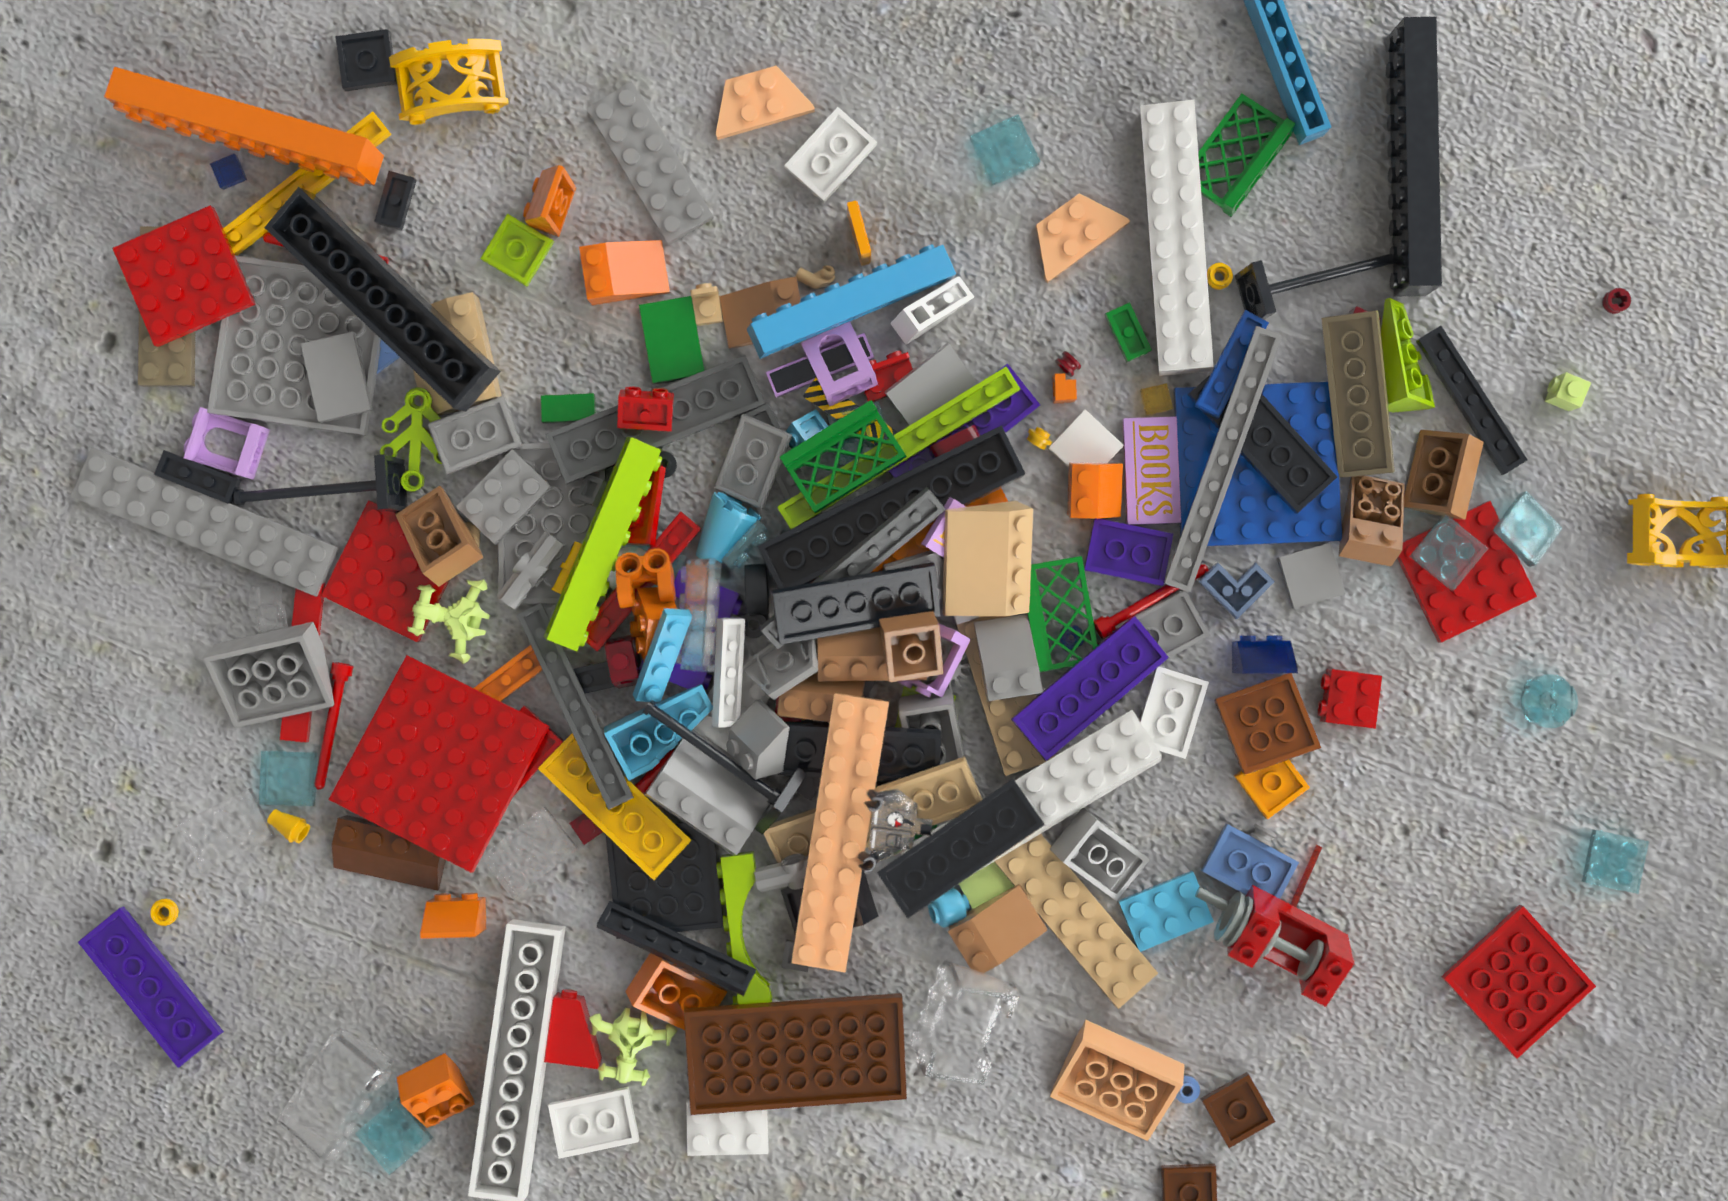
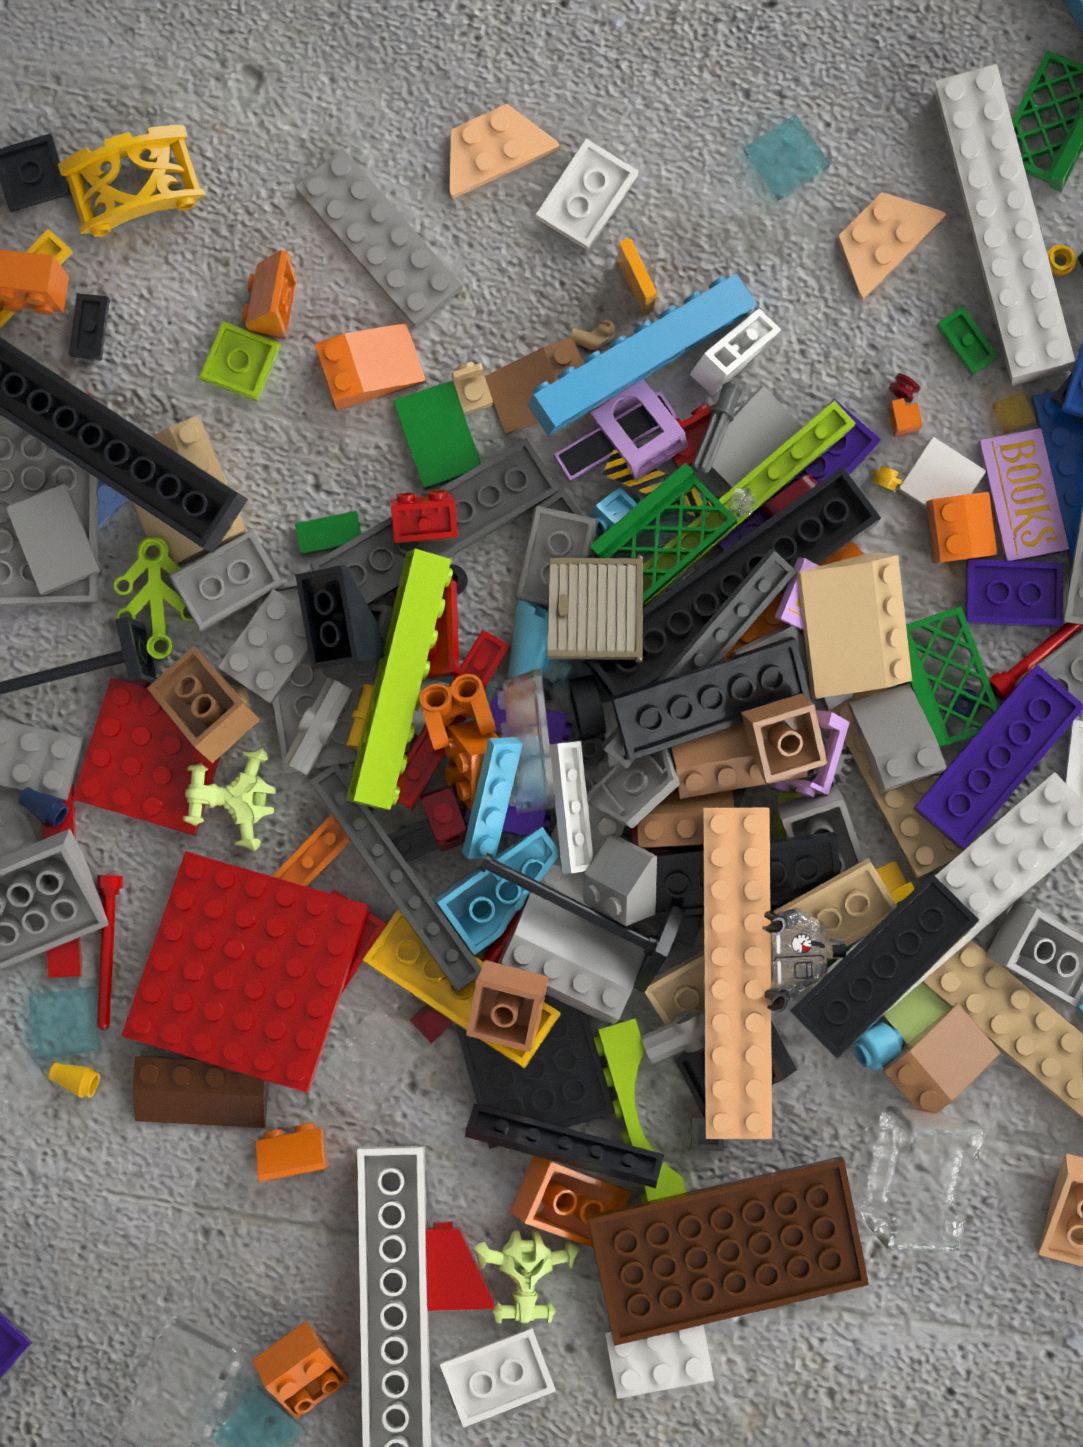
camera: 10 degrees left, 5 degrees down
none -> dark blue cone [18,787,69,828]
none -> black slope [295,565,384,670]
none -> nougat brick [466,960,549,1052]
none -> piece [548,556,643,663]
none -> dark grey axle [692,382,742,474]
none -> clear plate [729,488,756,518]
none -> yellow panel [876,861,915,903]

